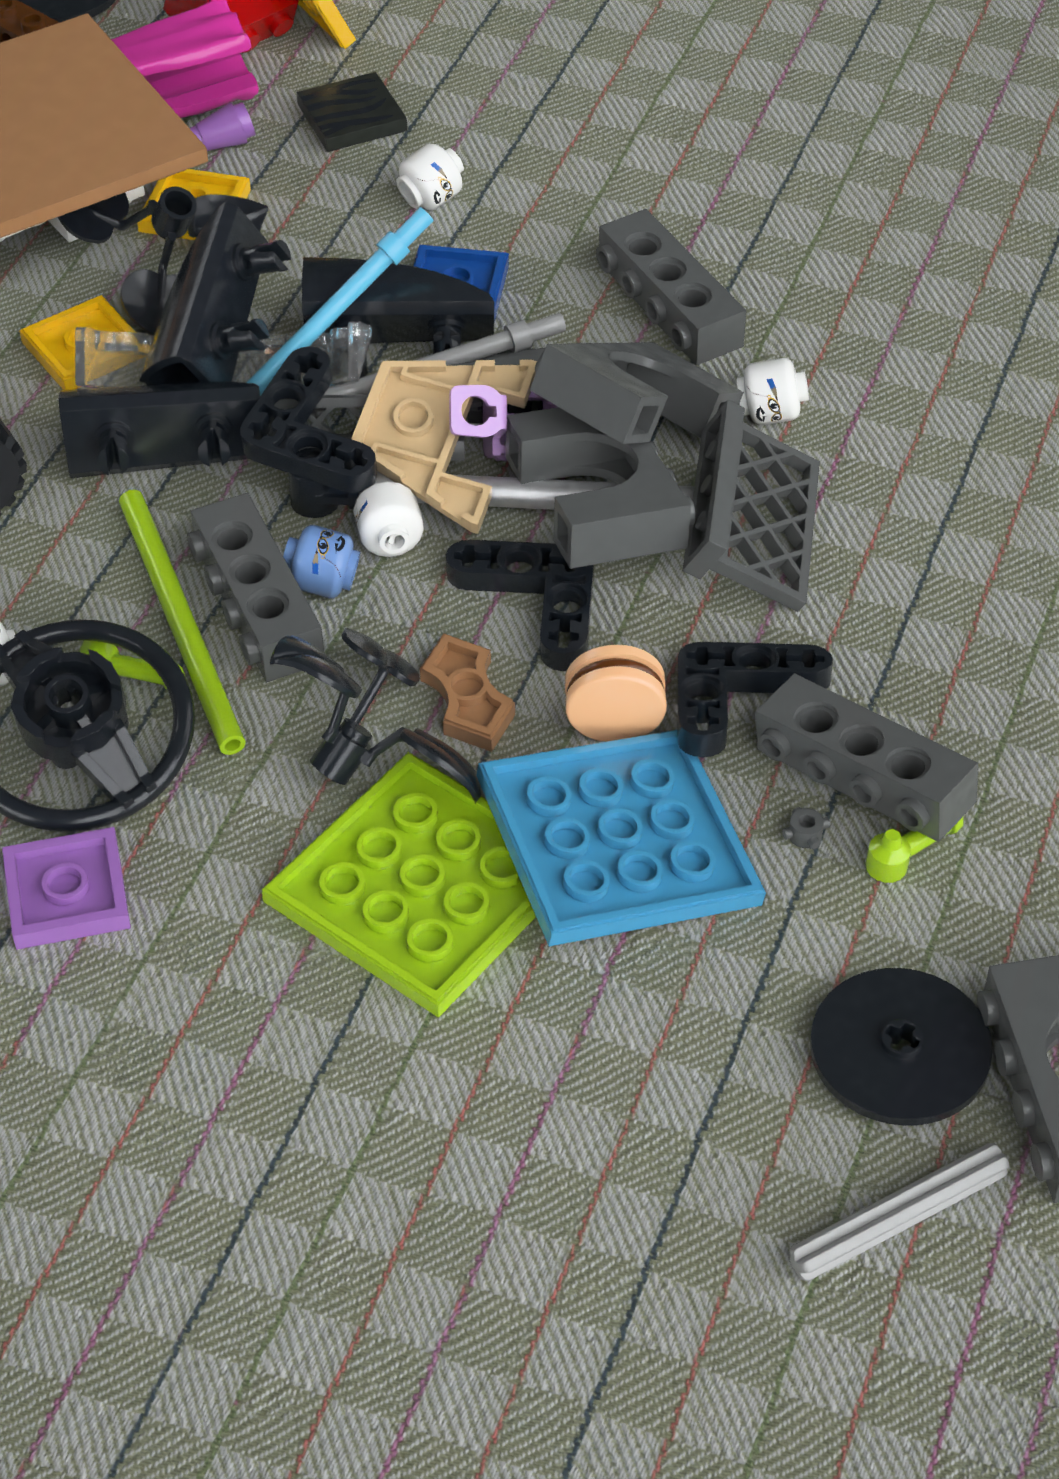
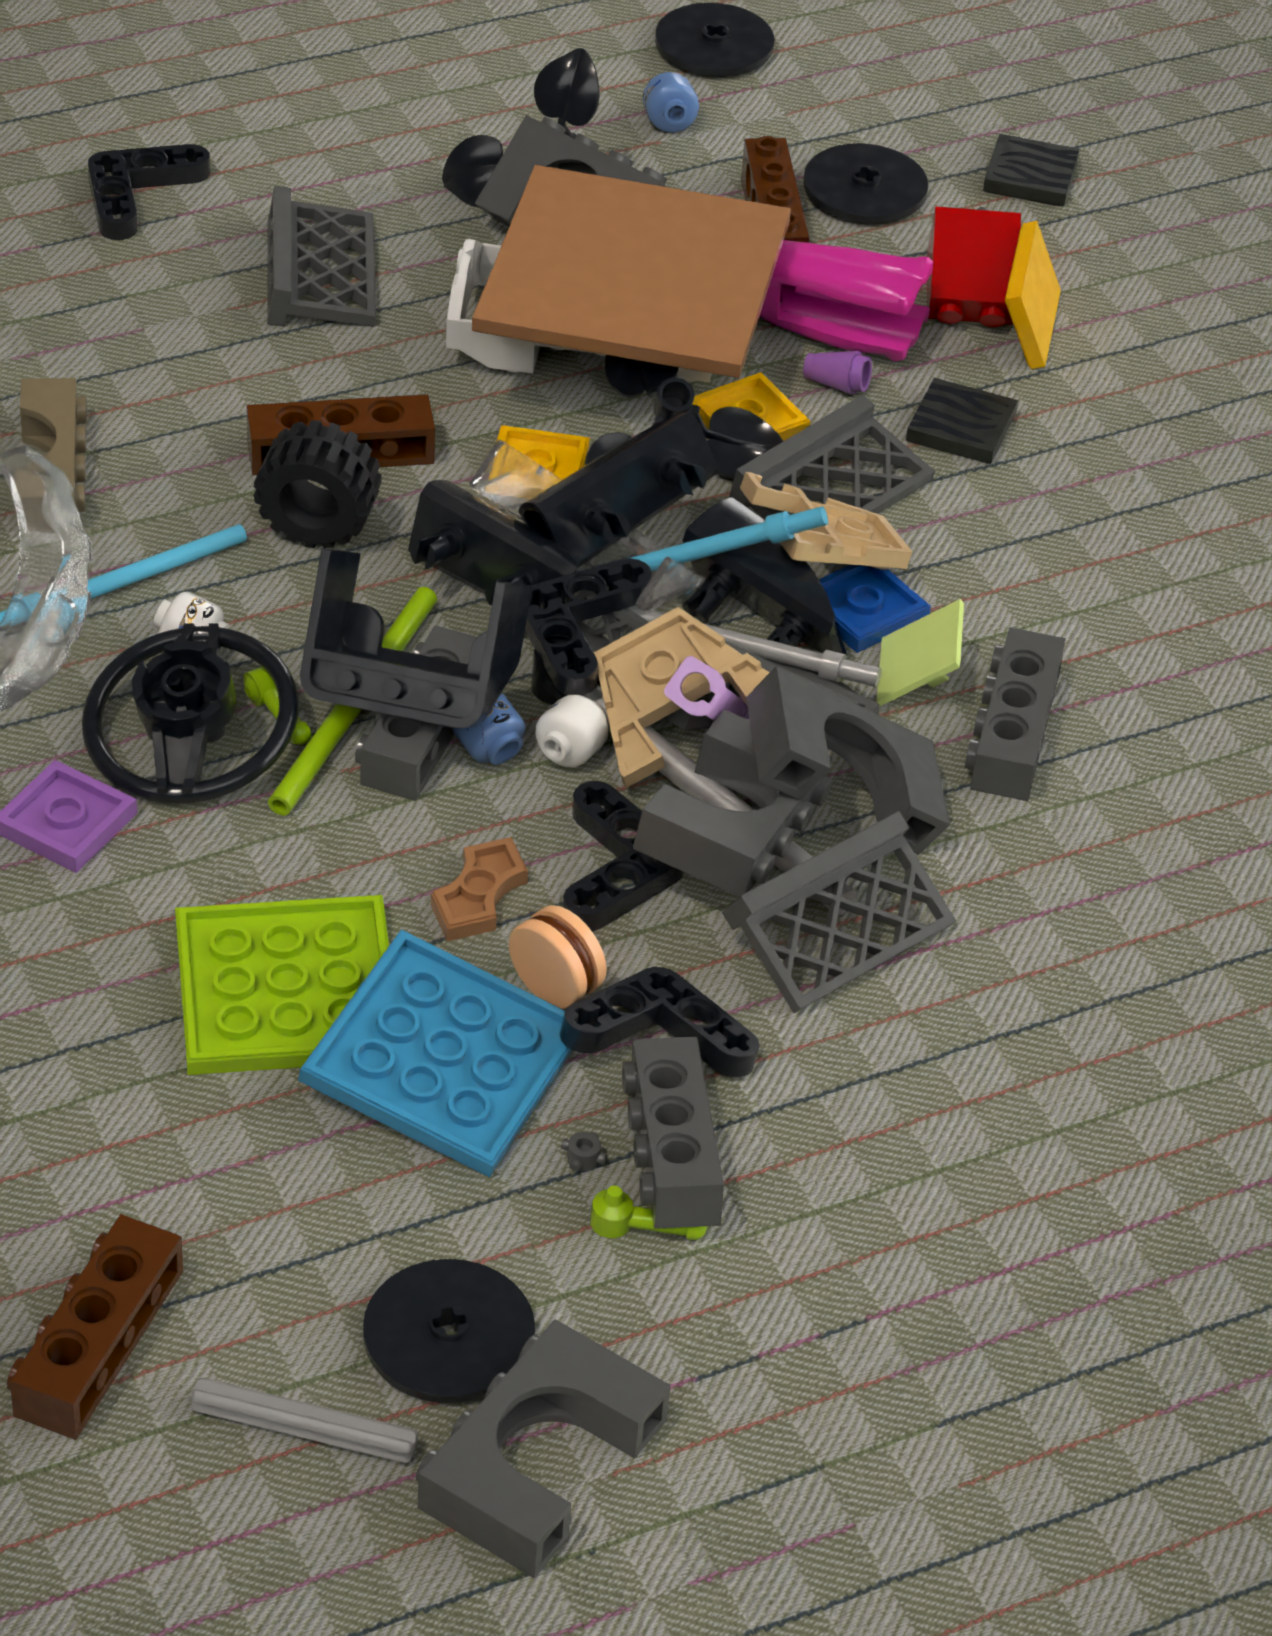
camera: 40 degrees right, 5 degrees down
black plant [270,628,481,804] -> none
white head [396,143,464,211] -> none
white head [737,358,809,425] -> none
none -> reddish brown brick [7,1214,183,1440]
none -> black windscreen [300,548,533,728]
none -> dark grey fence [729,394,935,520]
none -> tan wing [740,472,913,570]
none -> yellowish green piece [876,599,964,706]

